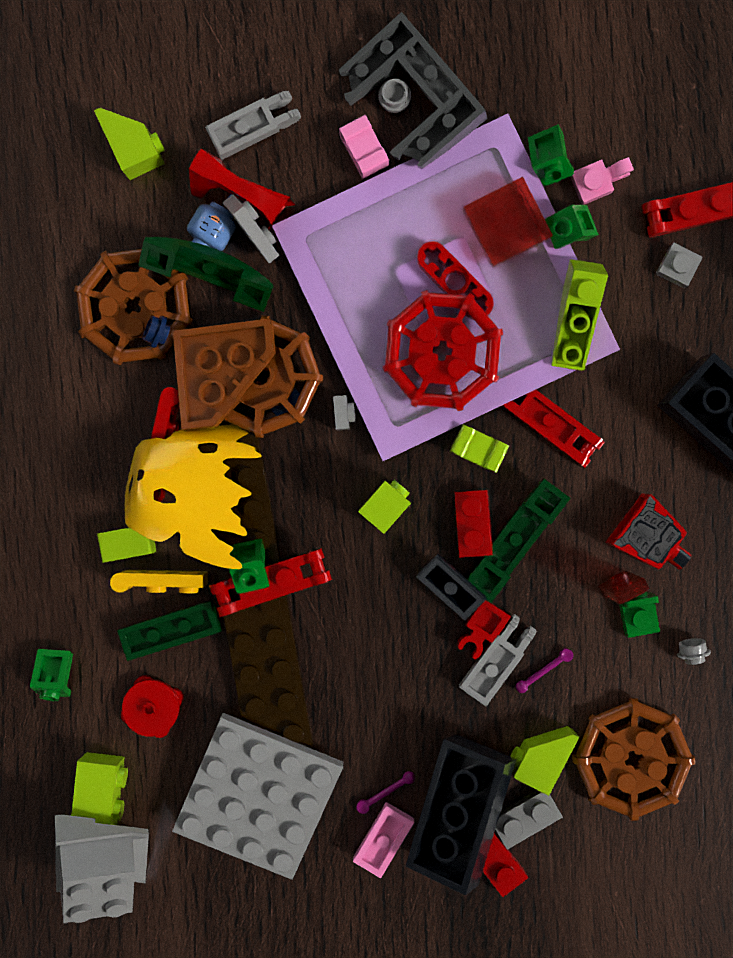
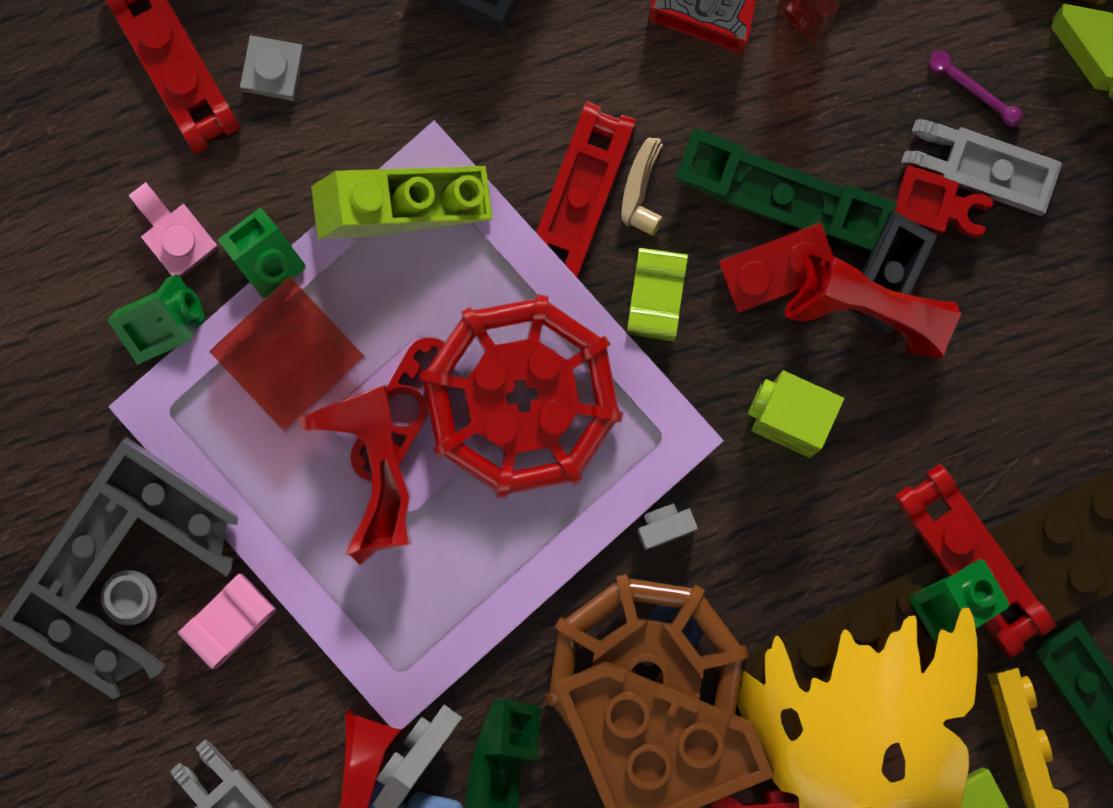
camera: 105 degrees left, 5 degrees down
none -> red animal [298,384,412,565]
none -> tan piece [621,138,663,236]
none -> red animal [784,247,961,359]

